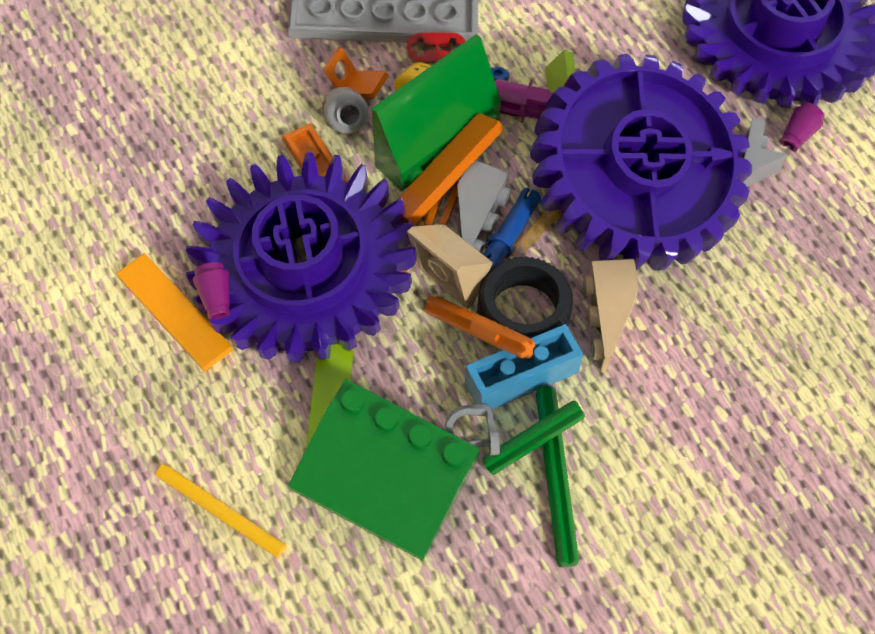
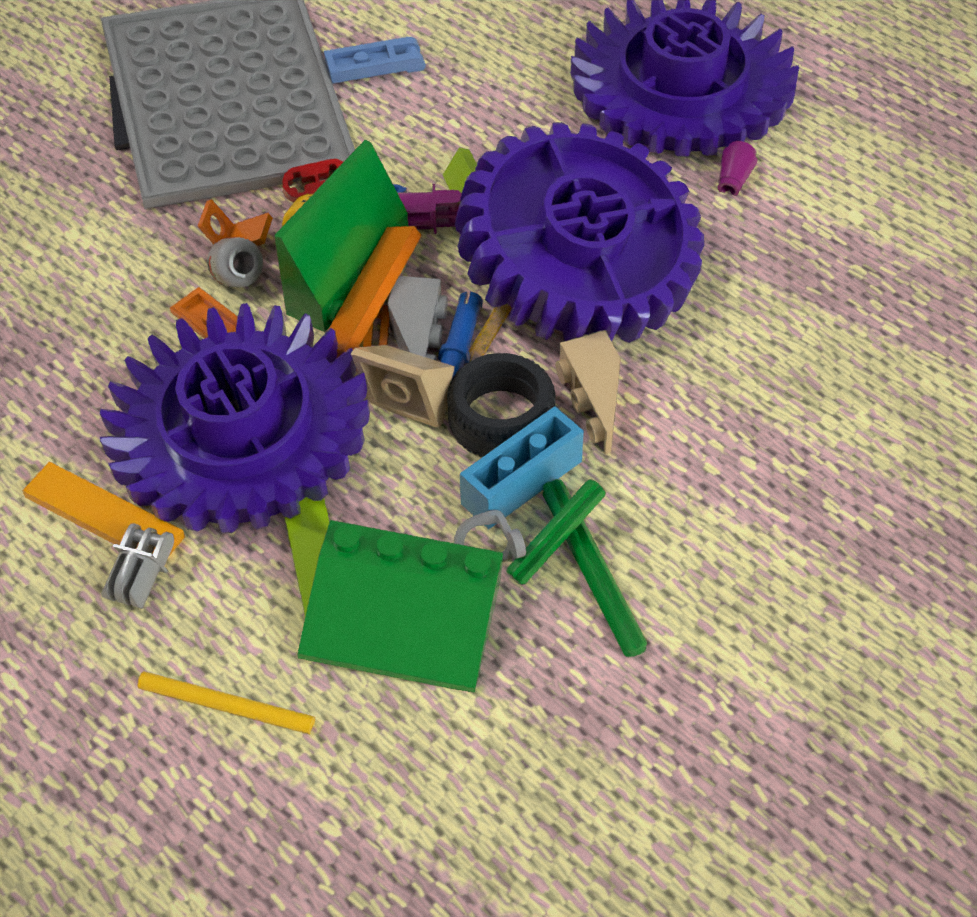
camera: 15 degrees left, 10 degrees down
magenta cone [193,262,230,320] -> none
orange axle [424,296,536,358] -> none
light grey slope [741,118,786,187] -> none
none -> light grey arm [101,523,174,609]

